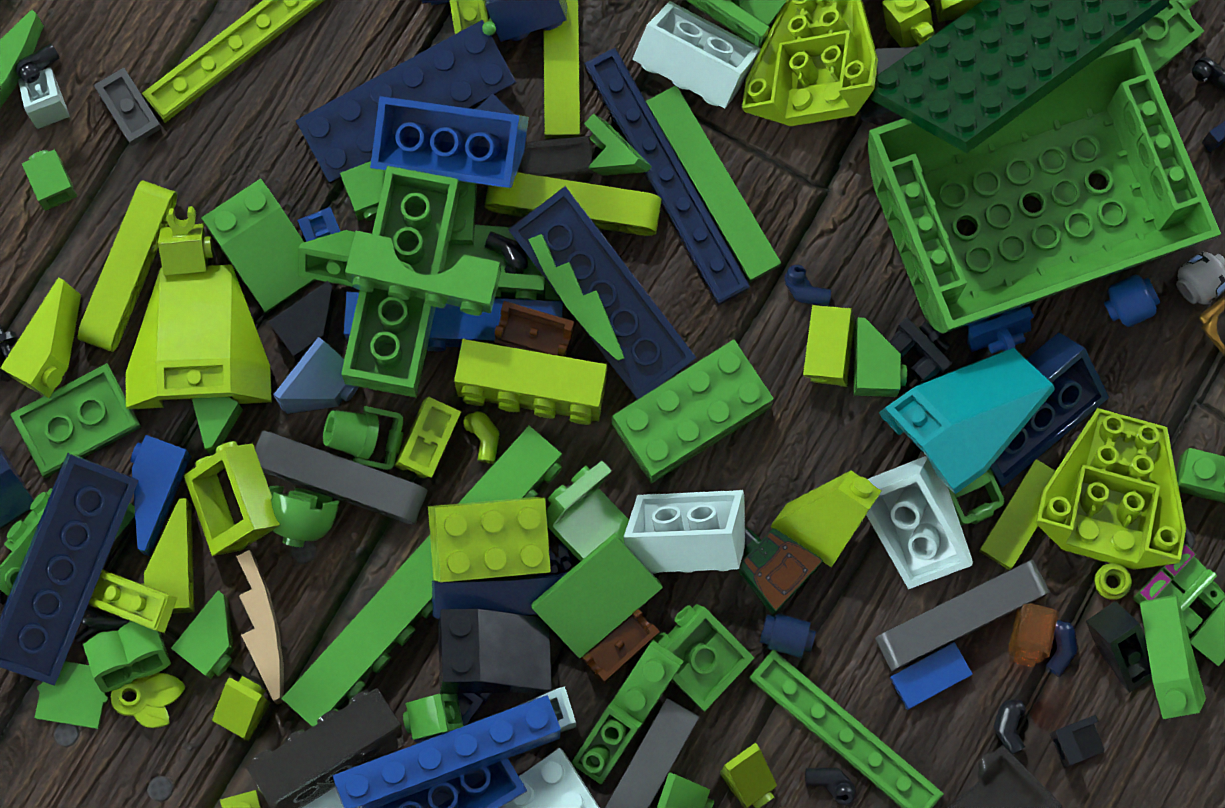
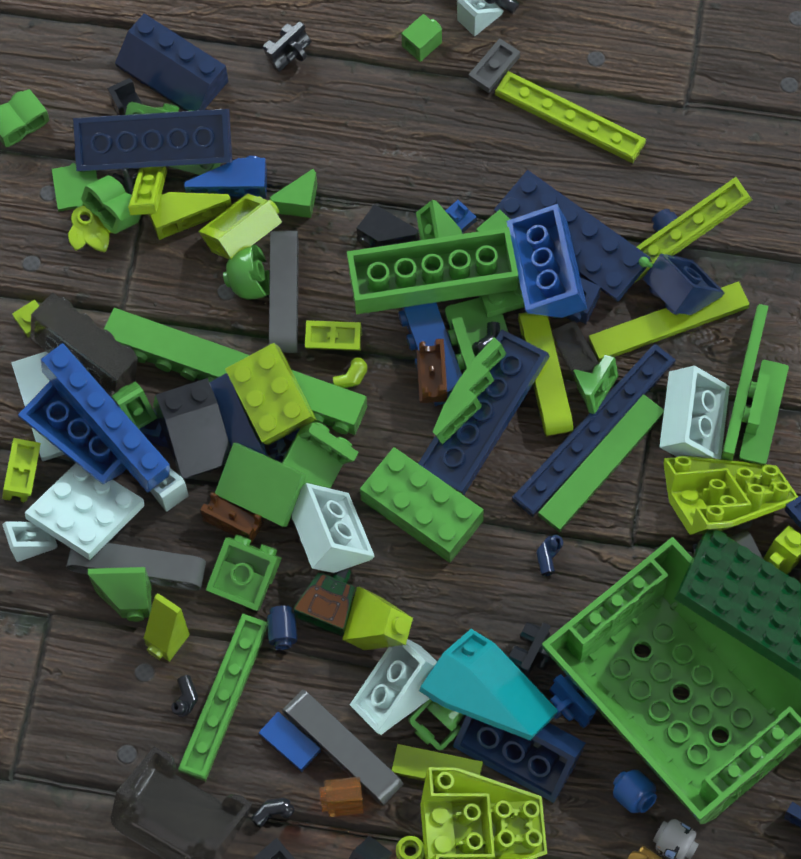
camera: 75 degrees right, 10 degrees down
lime slope [0,277,81,398] -> none
bright green tile [11,363,141,478] -> none
lime beam [78,180,177,352] -> none
lime wedge [126,265,272,409] -> none
lime brick [158,206,214,275] -> none
bright green slope [171,591,234,679] -> none
bright green slope [201,178,316,313] -> none
lime slope [212,676,271,741] -> none
tan slope [236,550,284,705] -> none
medium blue slope [273,337,359,414] -> none
bright green piece [323,406,403,470] -> none
bright green arch [345,231,501,316] -> none
lime brick [454,339,607,425] -> none
bright green slope [571,640,684,784] -> none
lime hinge [803,305,855,387] -> none
bright green slope [853,317,907,397] -> none
dark blue arm [1045,620,1078,677] -> none

